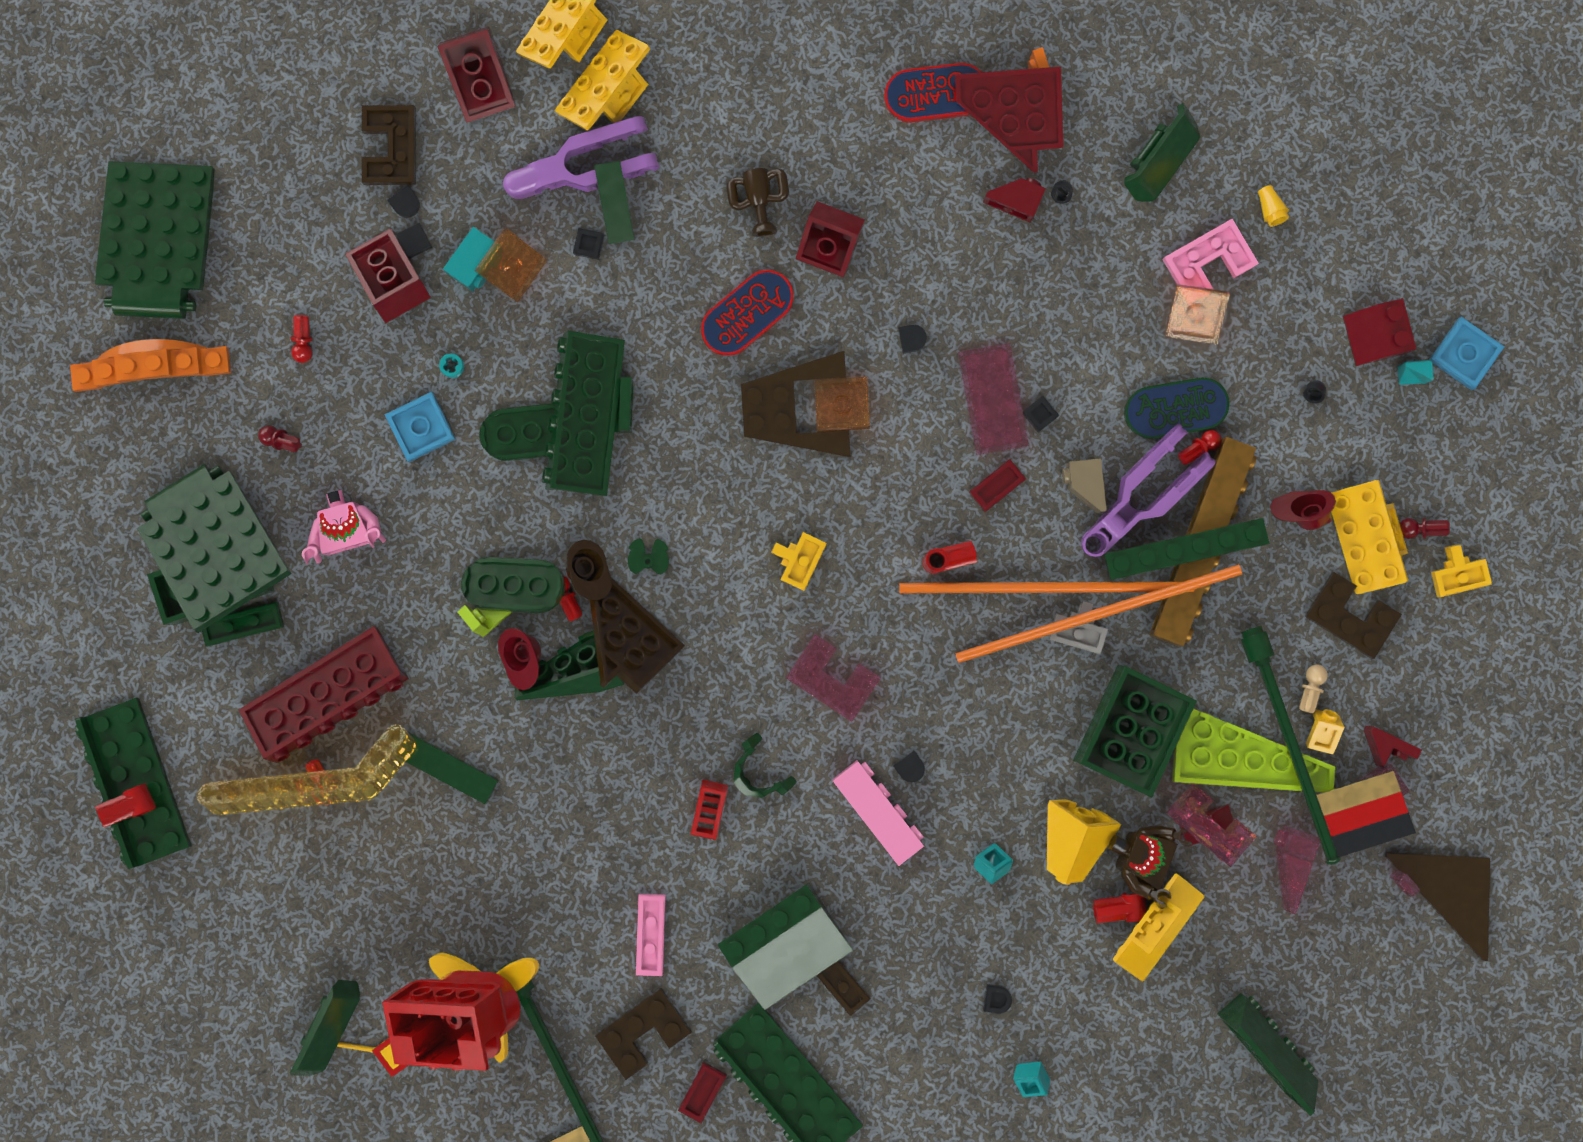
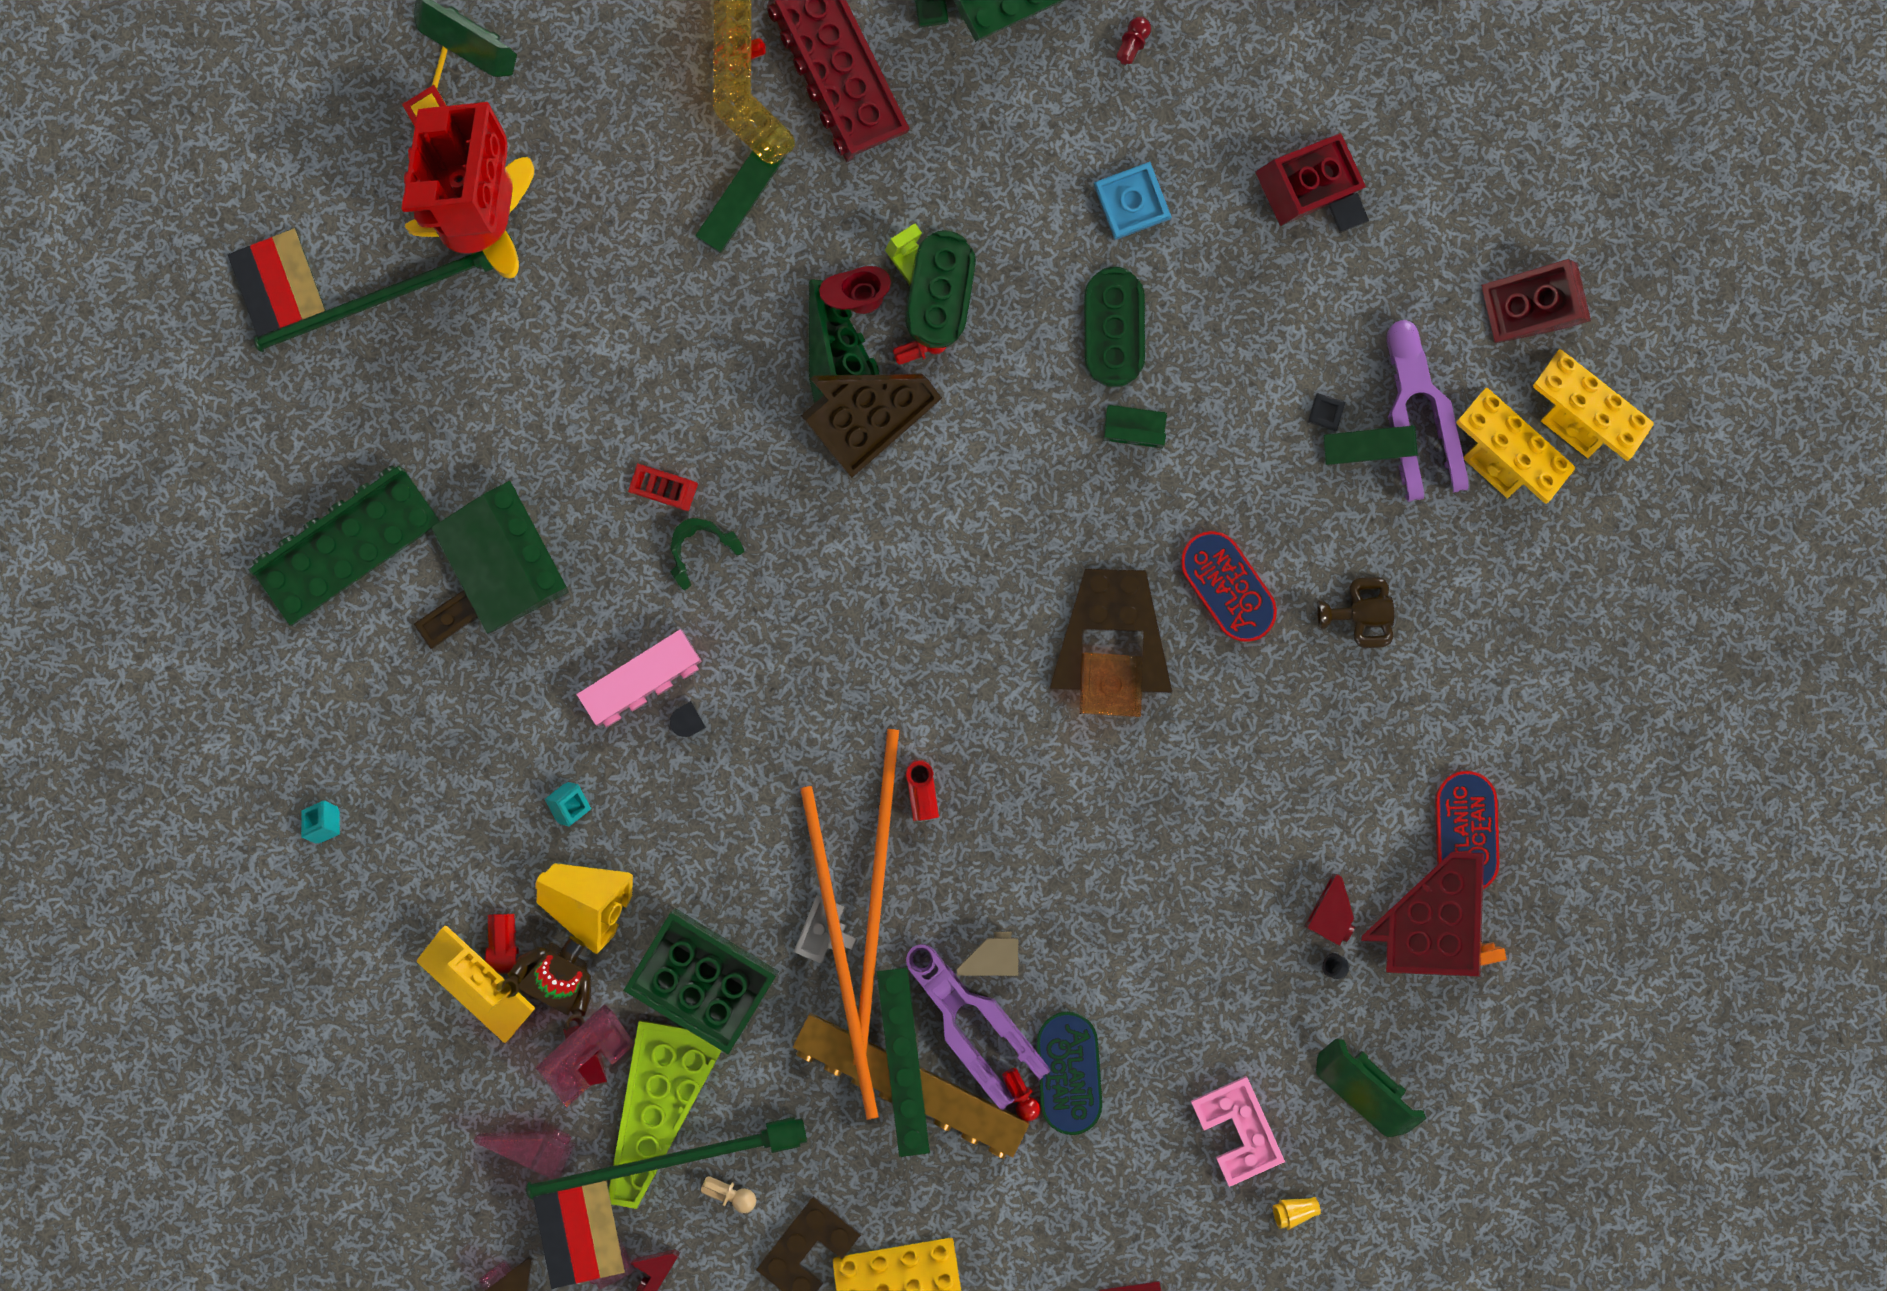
camera: 90 degrees right, 0 degrees up
red axle [291,315,313,363] -> none
bright pink torso [302,490,386,565] -> none
dark brown plate [362,105,416,185] -> none
black tile [387,185,420,218] -> none
teal bush [439,353,465,378] -> none
teal brick [443,227,503,292] -> none
clear orange plate [475,228,547,303] -> none
dark green bracket [542,330,625,496] -> none
dark brown piece [566,540,612,601] -> none
dark brown plate [595,988,692,1080] -> none
dark green piece [628,538,669,575] -> none
bright pink tile [636,894,666,976] -> none
dark red tile [678,1062,727,1123] -> none
yellow hinge [771,532,827,591] -> none
clear pink plate [786,634,881,722] -> none
dark red slope [795,201,865,278] -> none
black tile [898,325,927,354] -> none
clear pink plate [958,343,1029,455] -> none
dark red tile [969,459,1026,512] -> none
black tile [983,984,1012,1014] -> none
black tile [1022,396,1059,433] -> none
clear orange plate [1165,284,1230,344] -> none
dark green slope [1217,993,1318,1116] -> none
dark red piece [1270,490,1336,530] -> none
black hinge [1303,380,1326,404] -> none
yellow bracket [1306,709,1345,754] -> none

